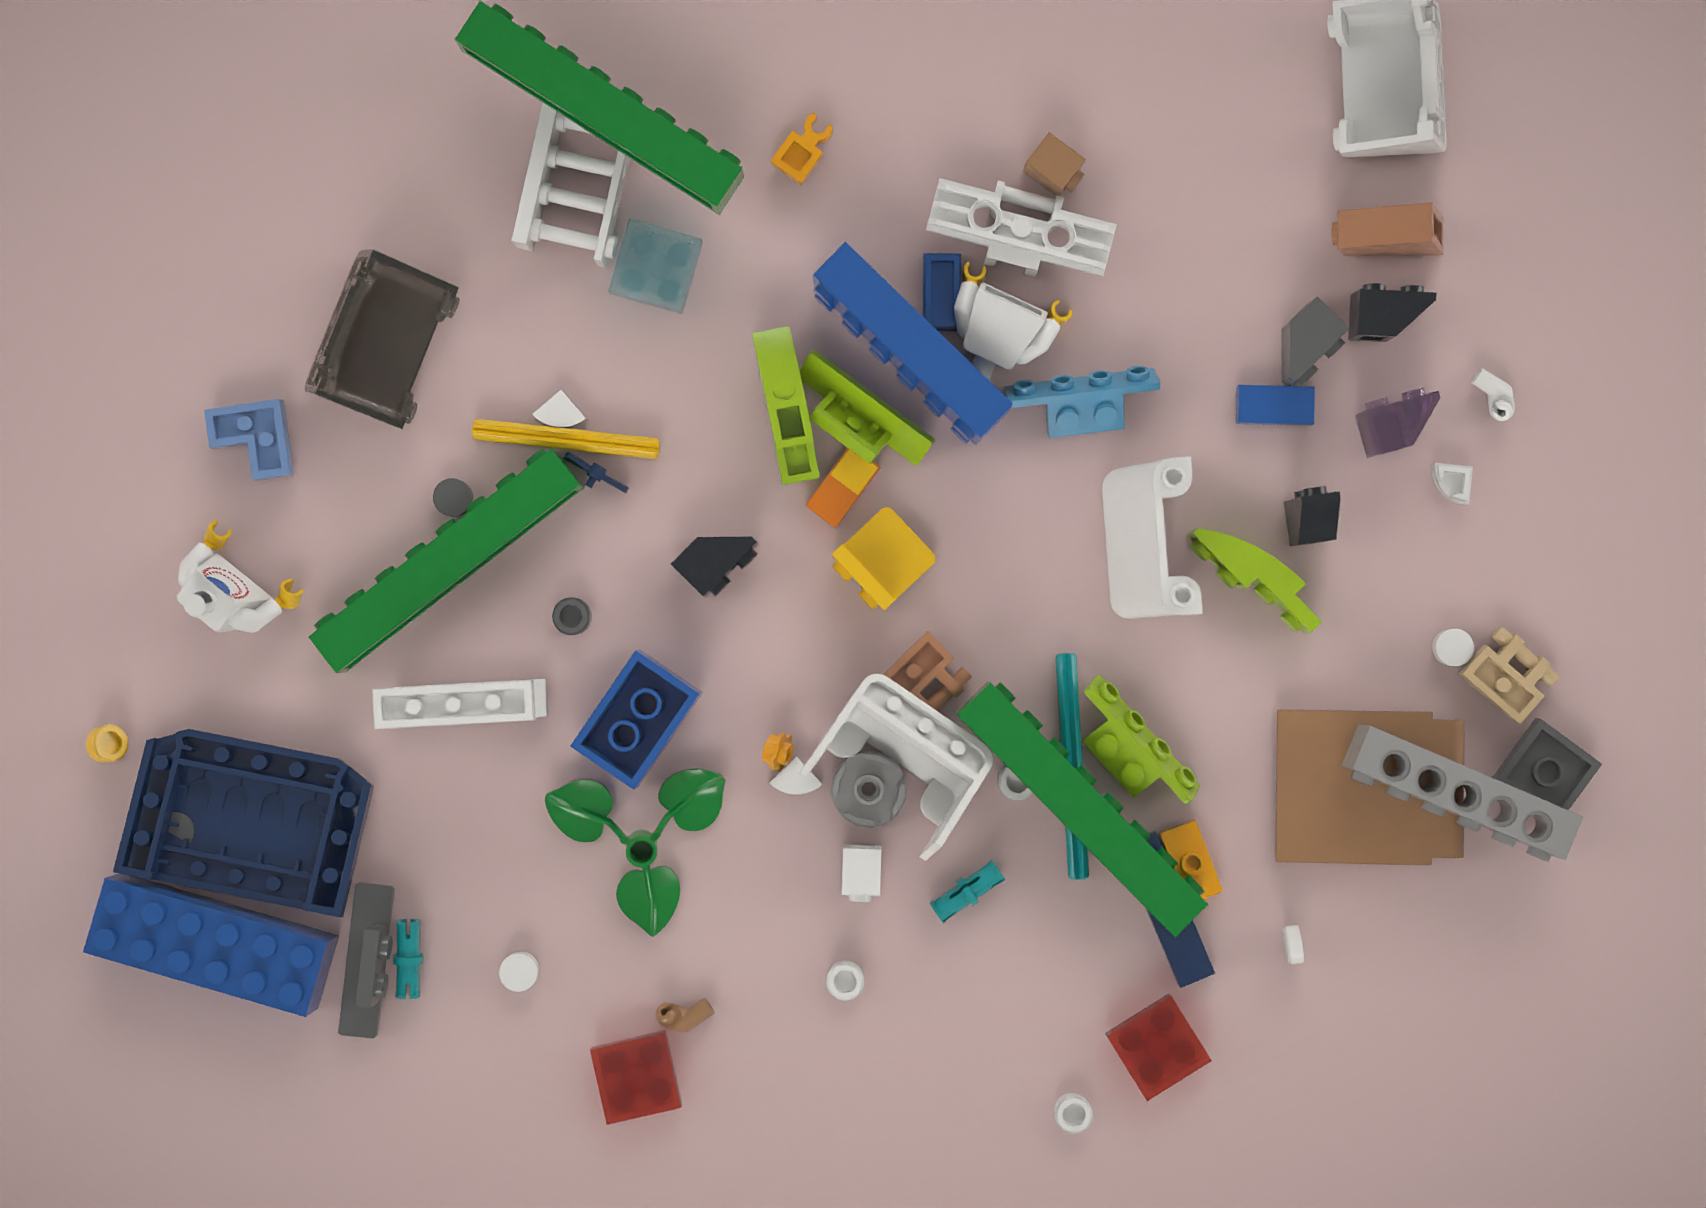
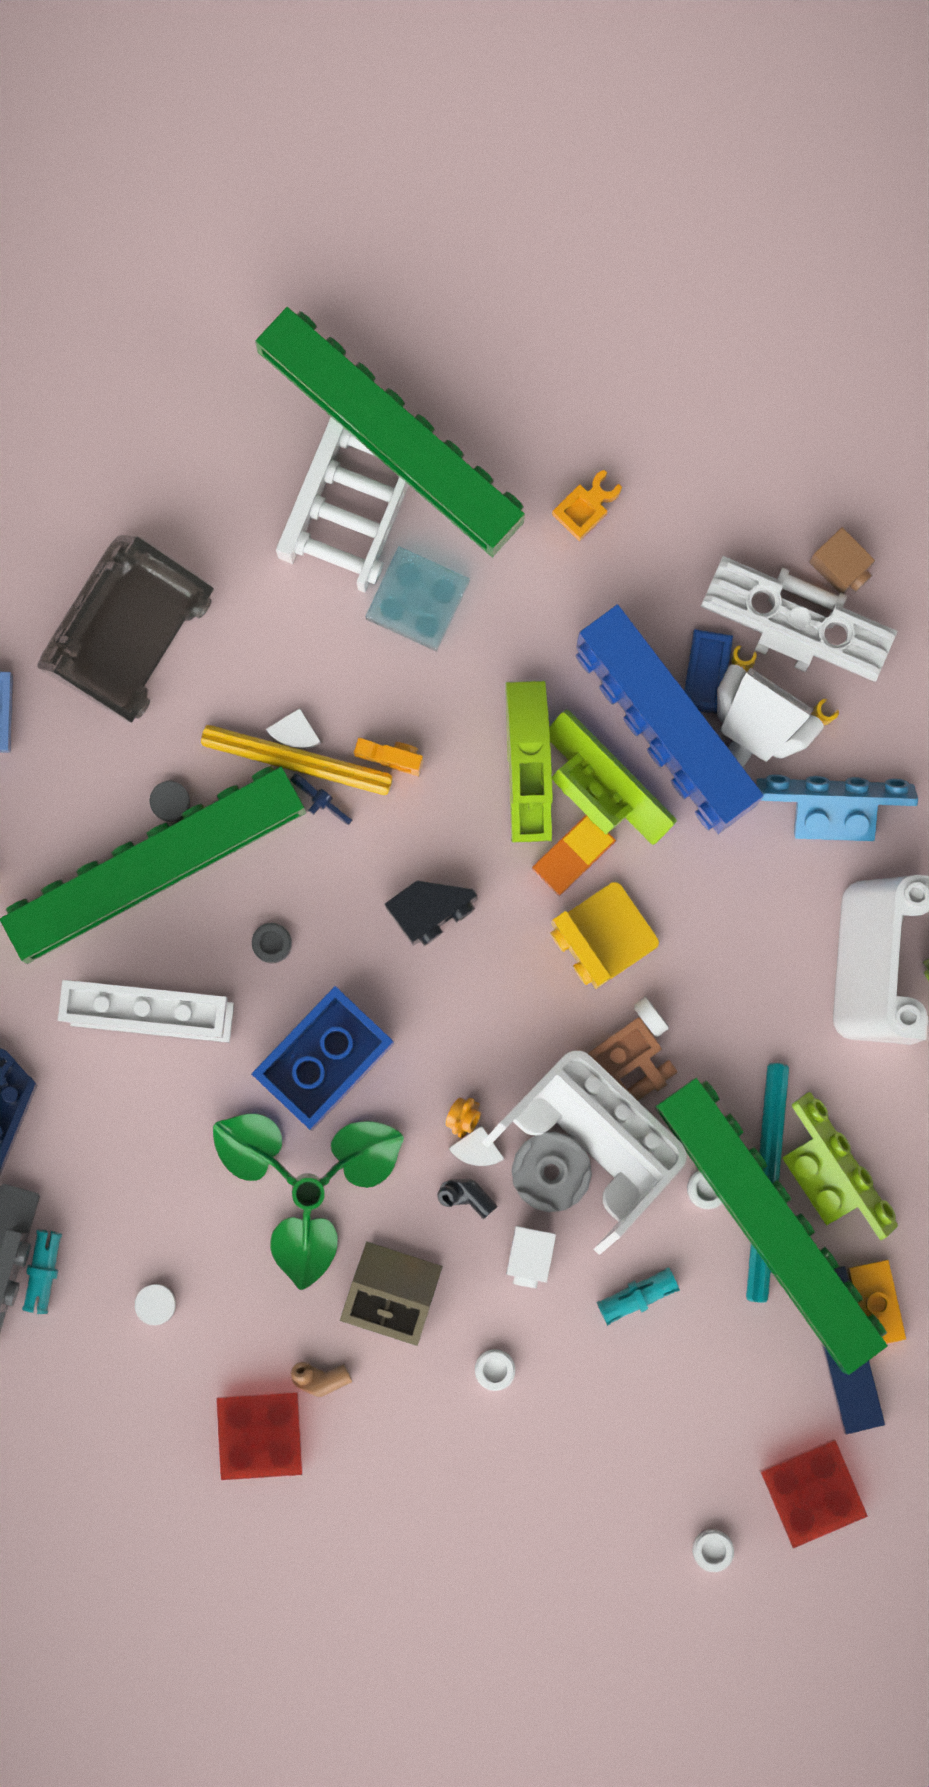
camera: 10 degrees right, 5 degrees down
none -> dark tan slope [340,1241,443,1346]
none -> light orange plate [354,738,423,777]
none -> black arm [437,1179,498,1219]
none -> white tile [634,997,669,1037]

